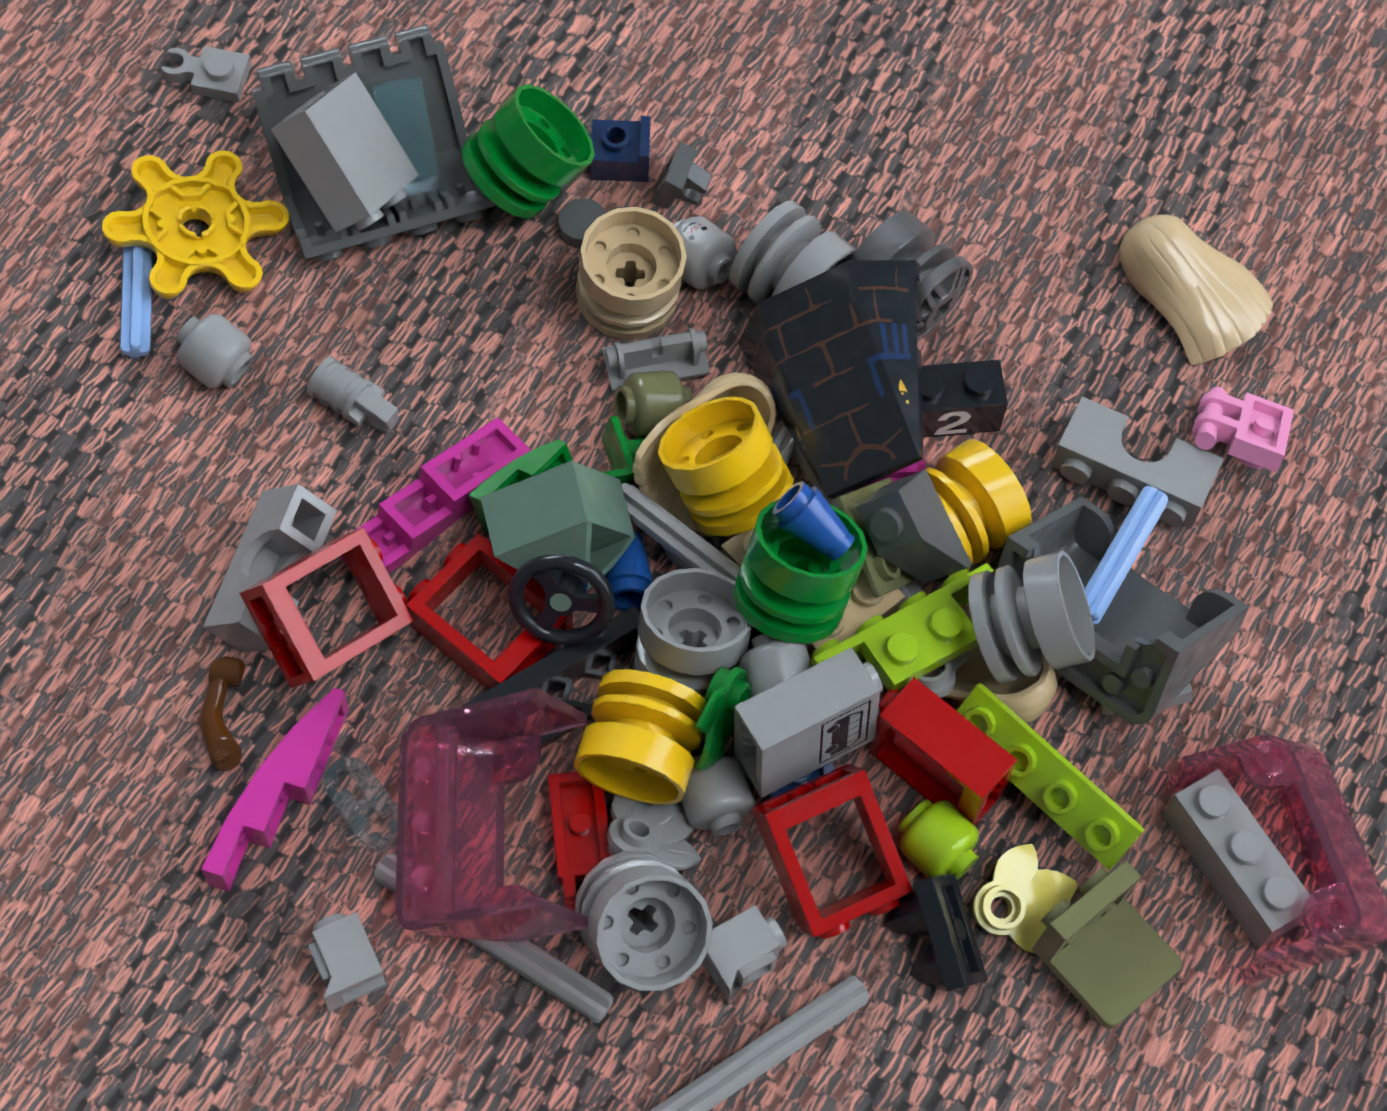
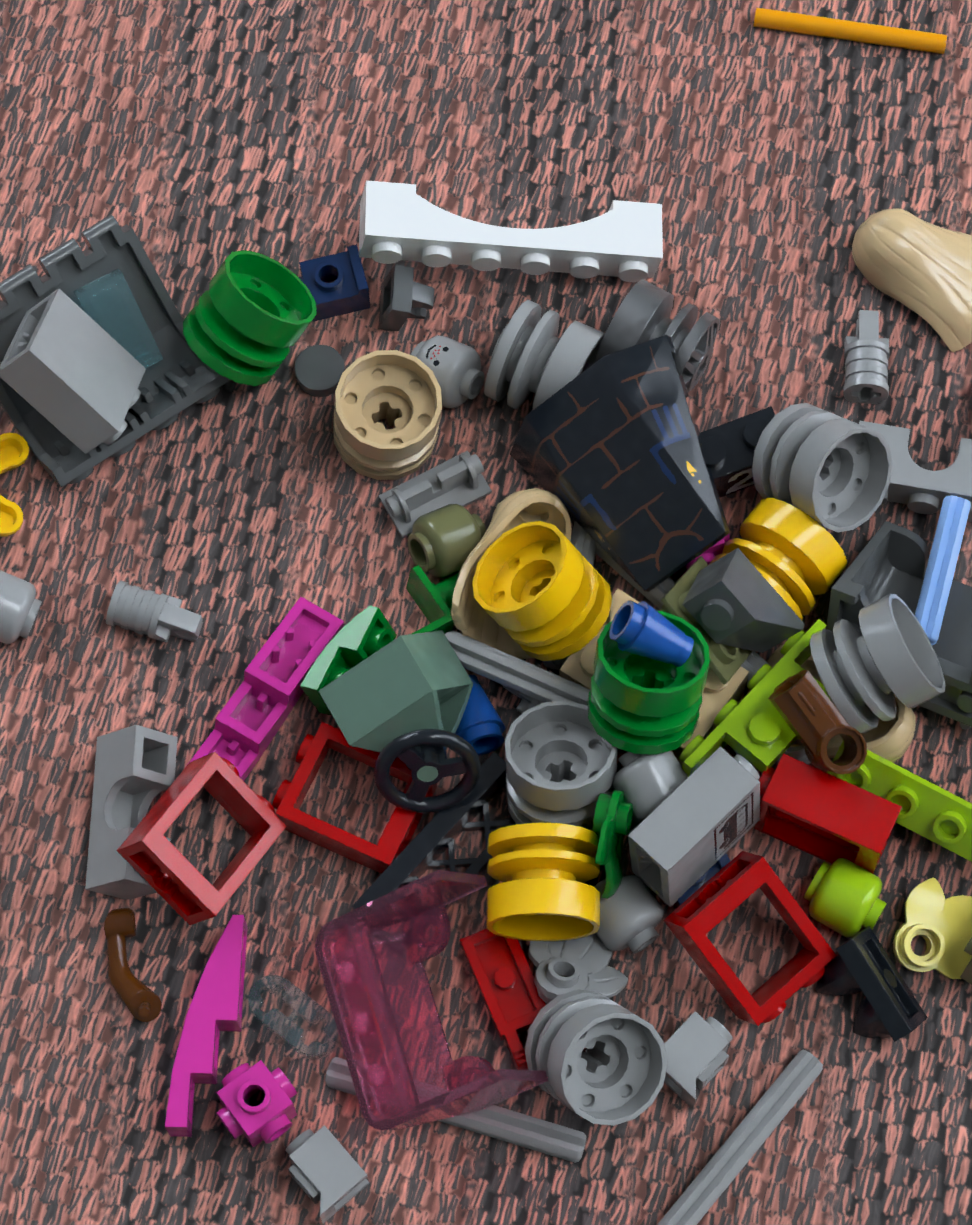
camera: 10 degrees left, 5 degrees up
none -> dark pink brick [216,1060,297,1147]
none -> white arch [359,181,663,282]
none -> light grey wheel [752,403,893,533]
none -> light orange bar [753,7,947,54]
none -> reddish brown piece [768,670,867,774]
none -> light grey hinge [843,310,890,404]

